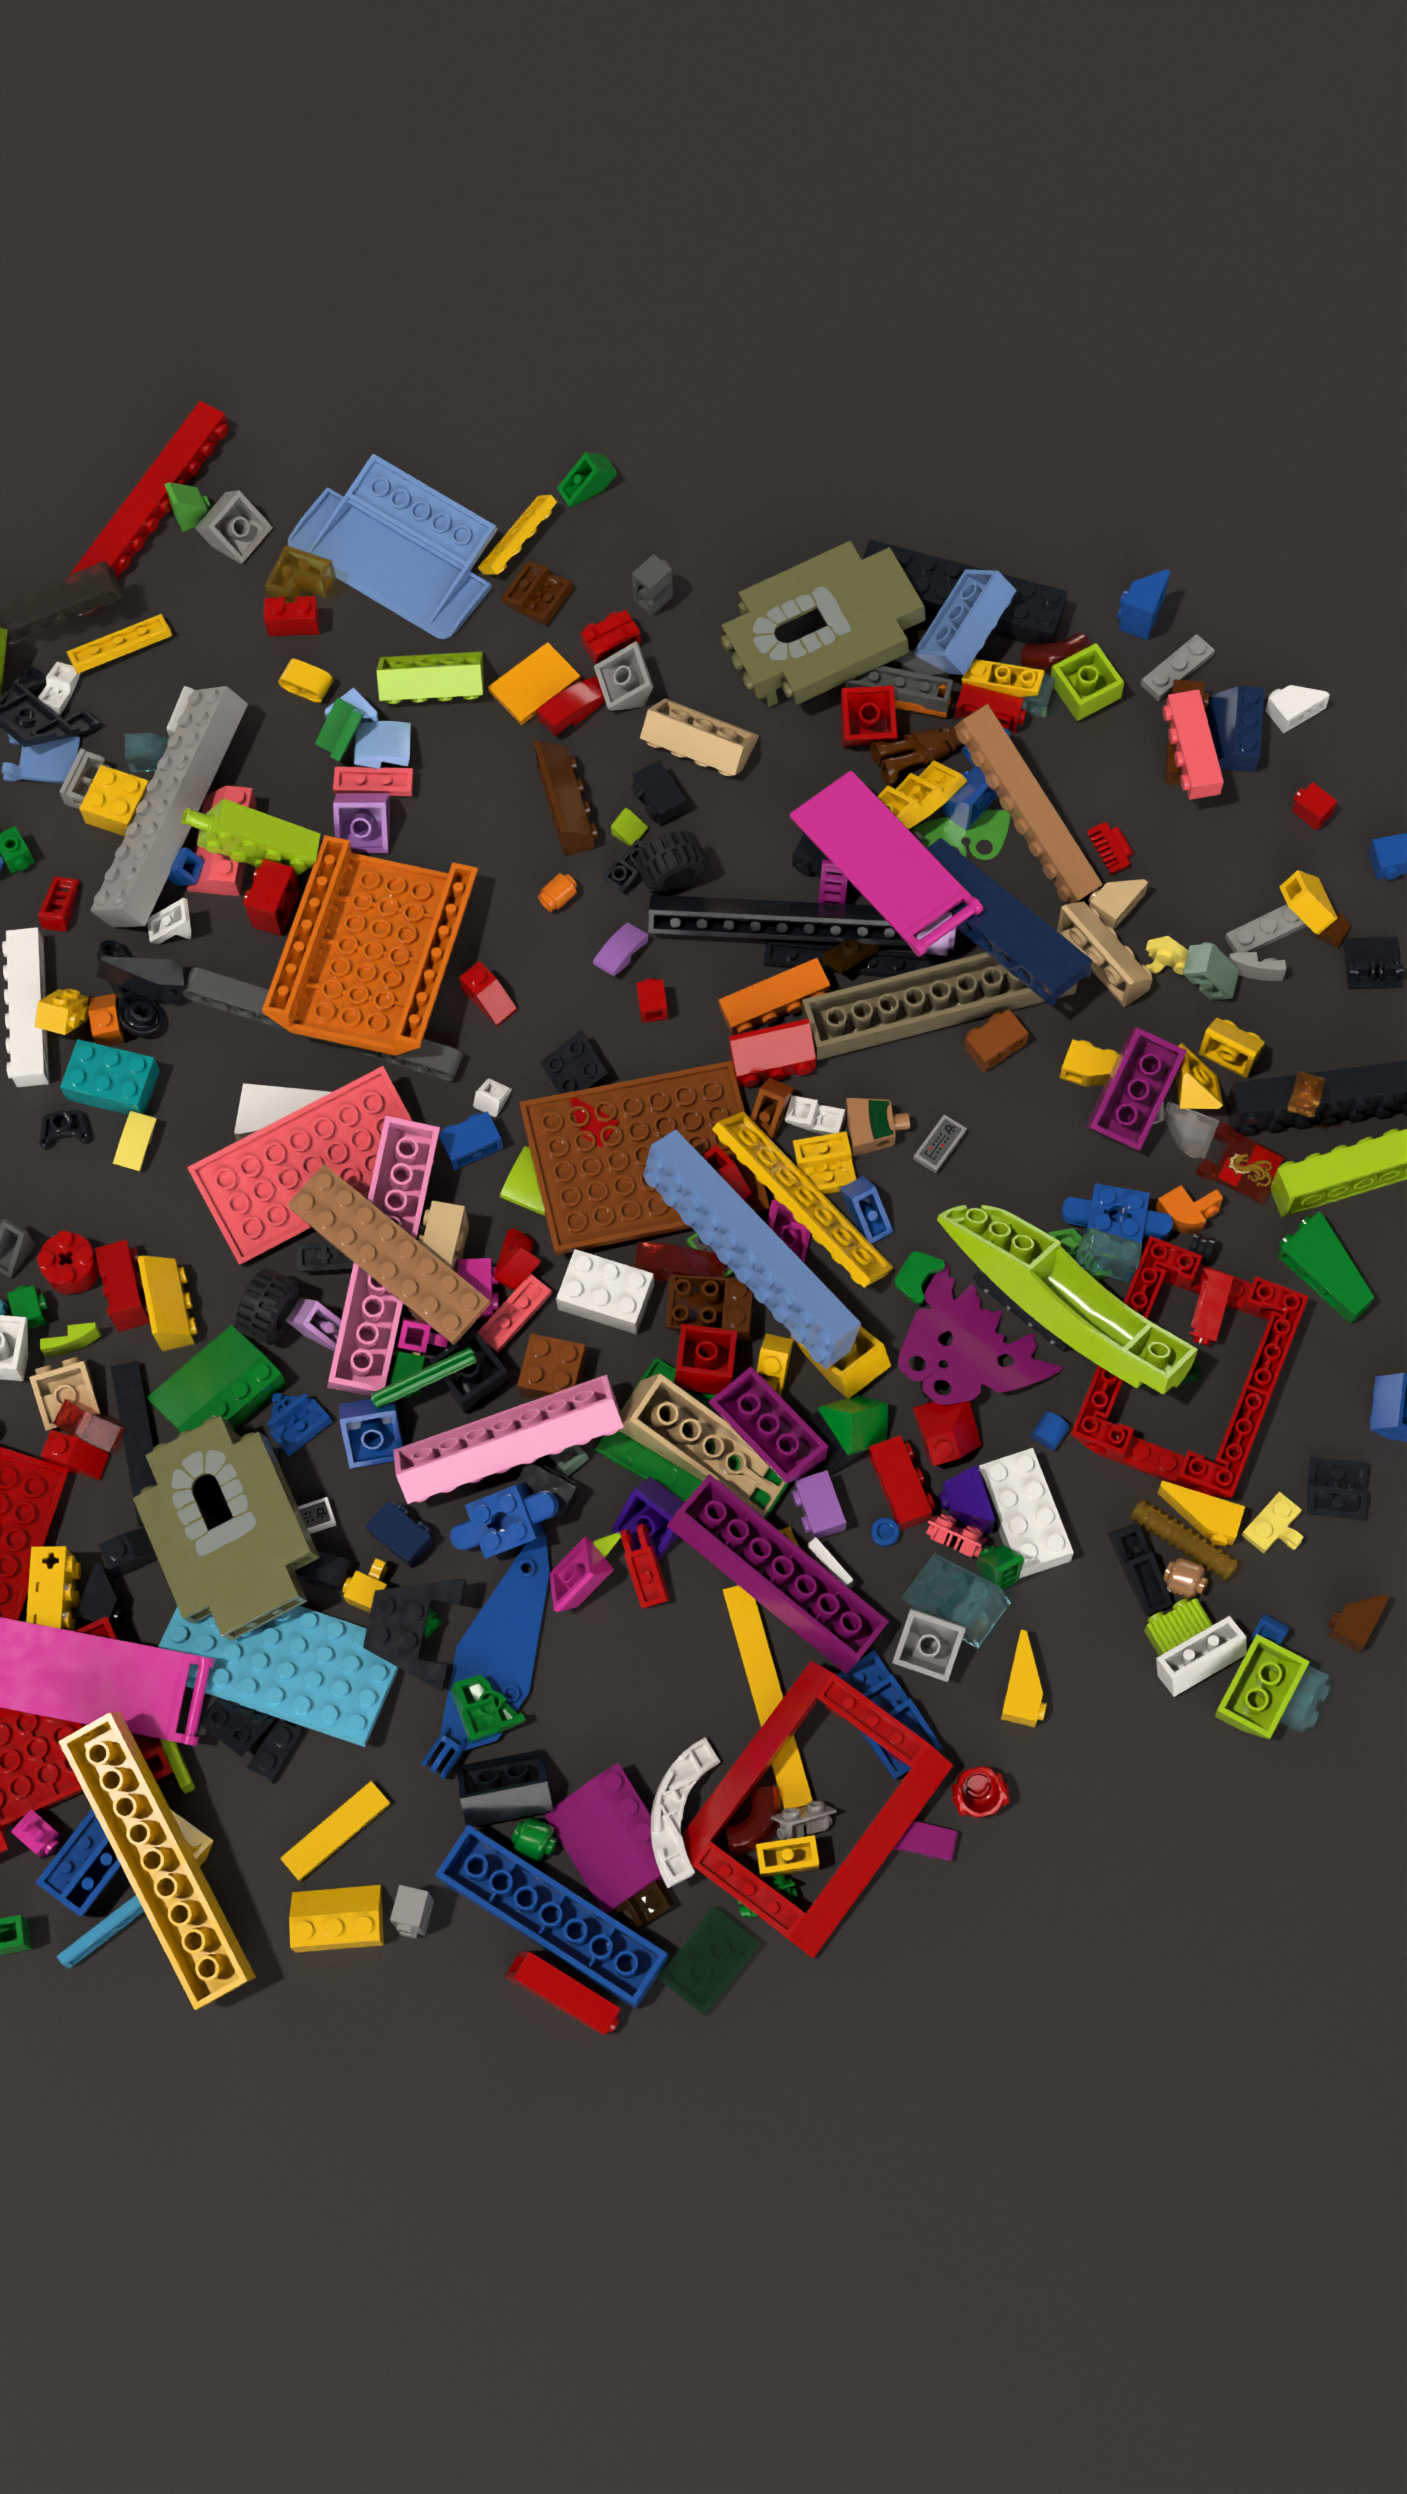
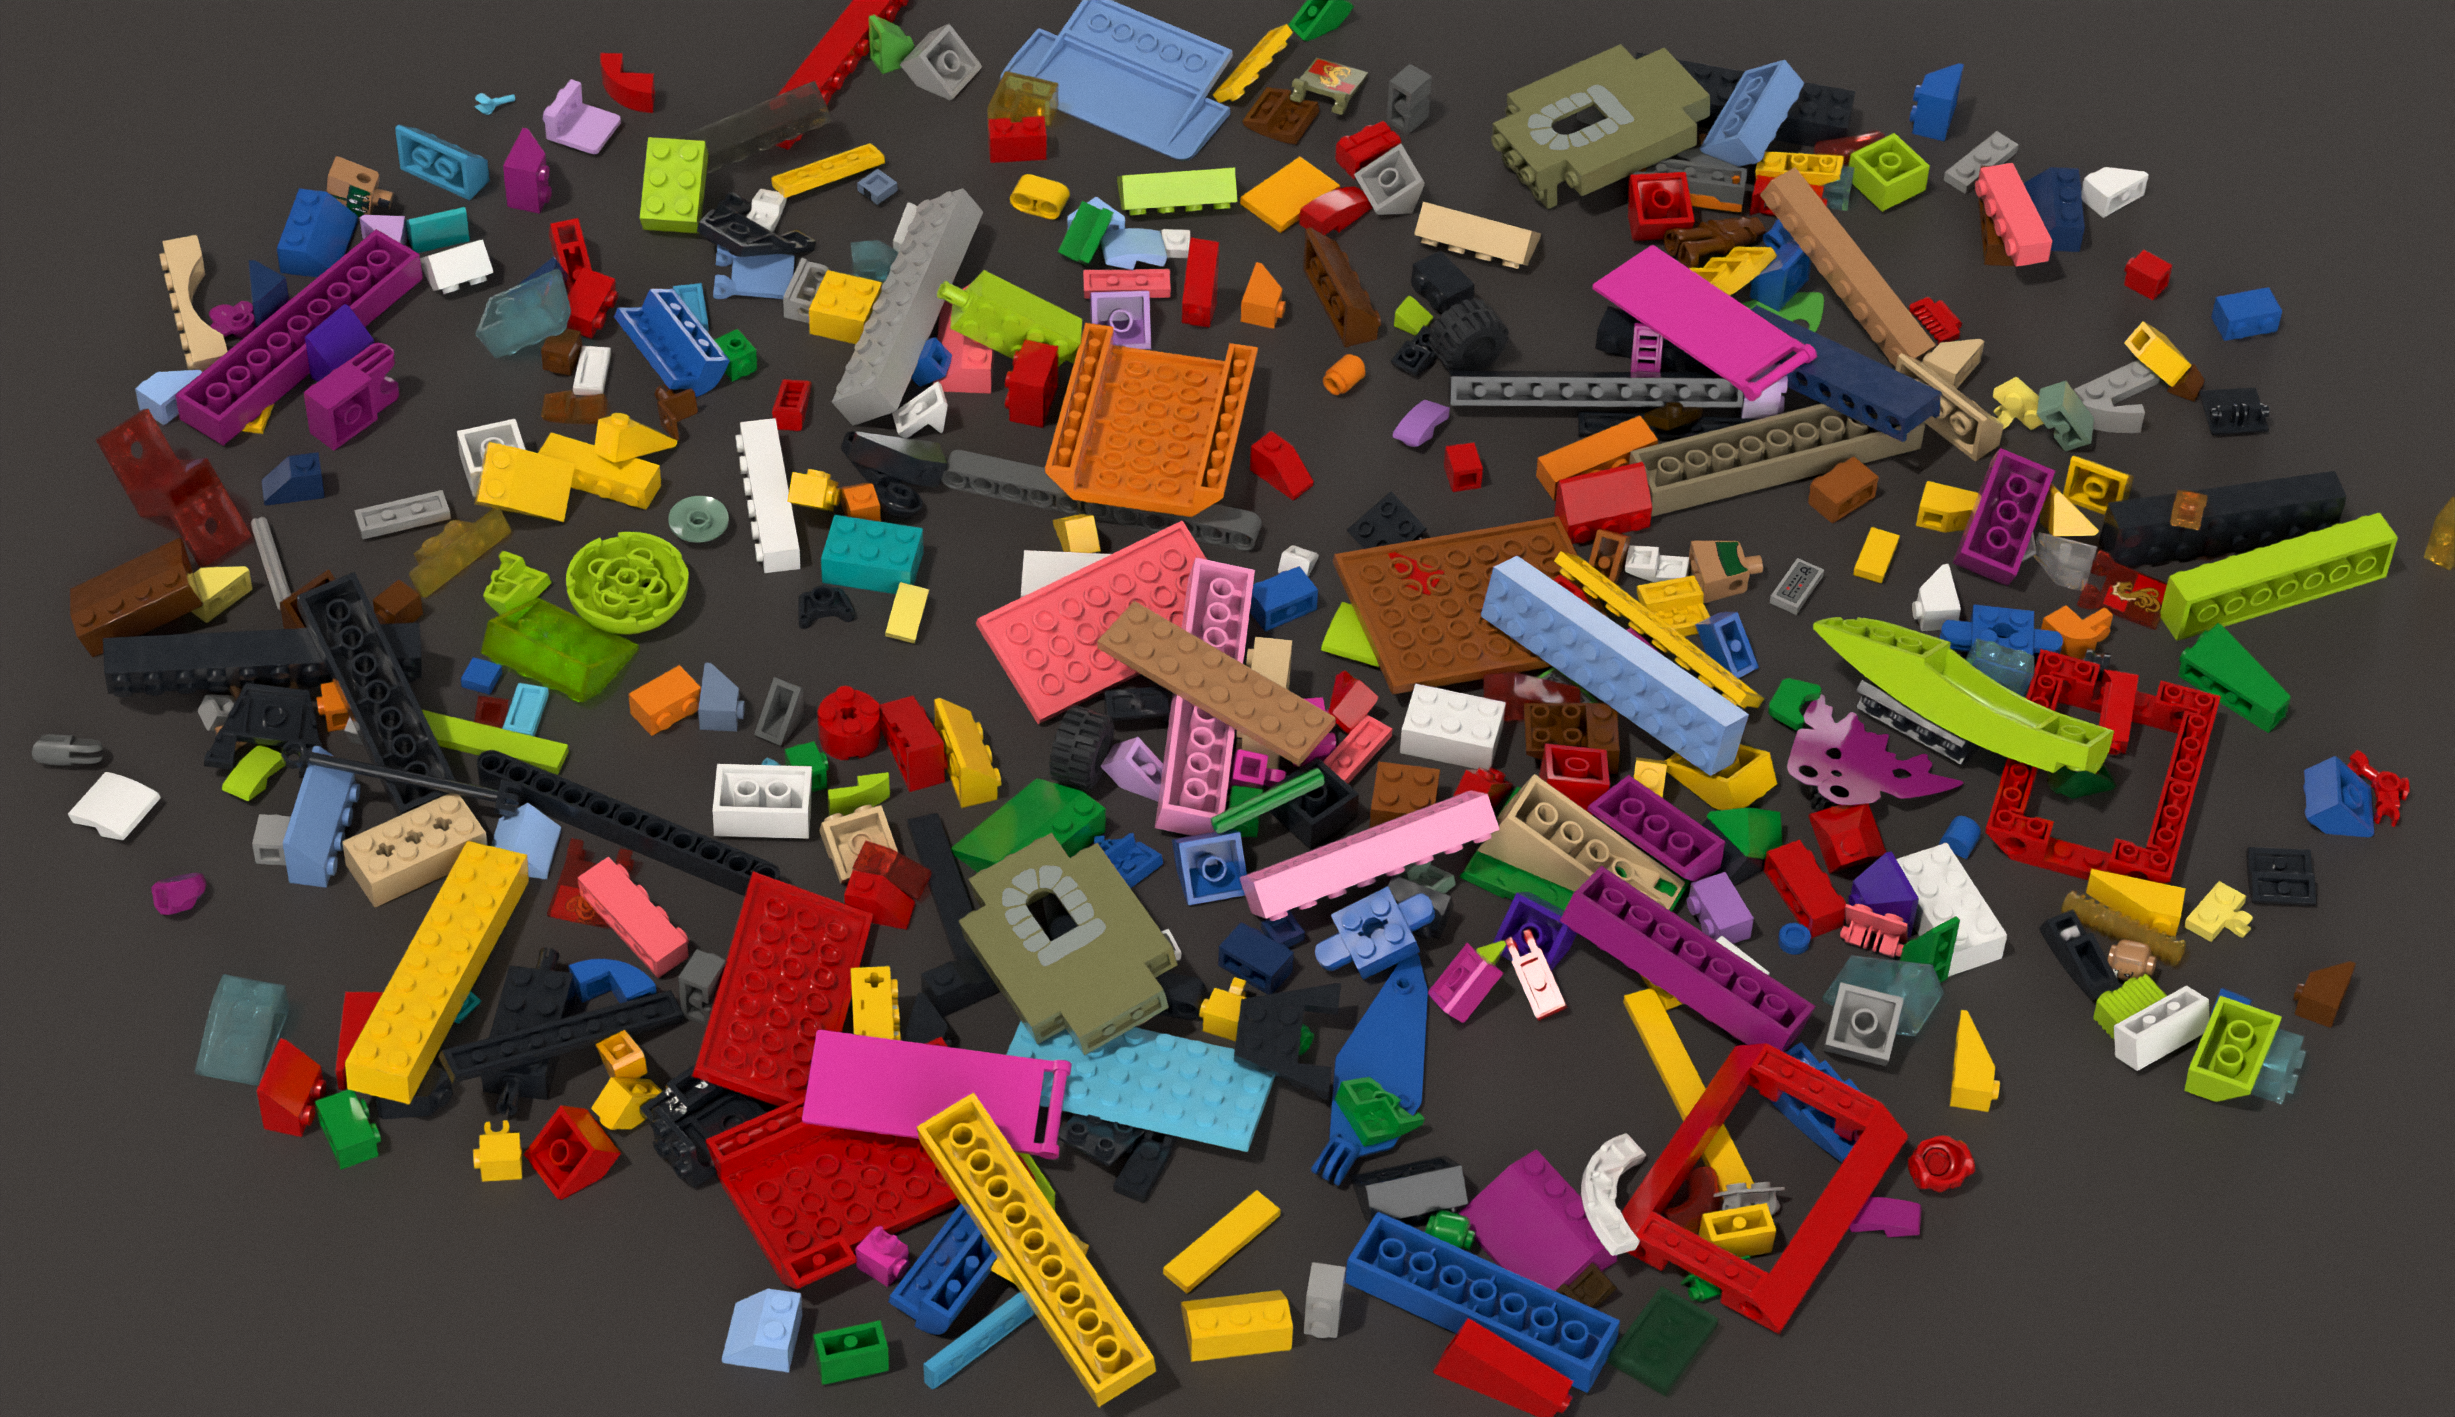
camera: 10 degrees left, 20 degrees down
none -> sand blue plate [857,169,898,205]
none -> yellow slope [1053,514,1101,553]
none -> white plate [1161,229,1190,258]
none -> red slope [1182,238,1219,328]
none -> orange slope [1241,262,1286,329]
none -> dark blue plate [1261,910,1305,947]
none -> olive flag [1290,58,1368,115]
none -> red slope [1453,767,1513,810]
none -> yellow tile [1853,527,1900,584]
none -> white slope [1912,564,1961,631]

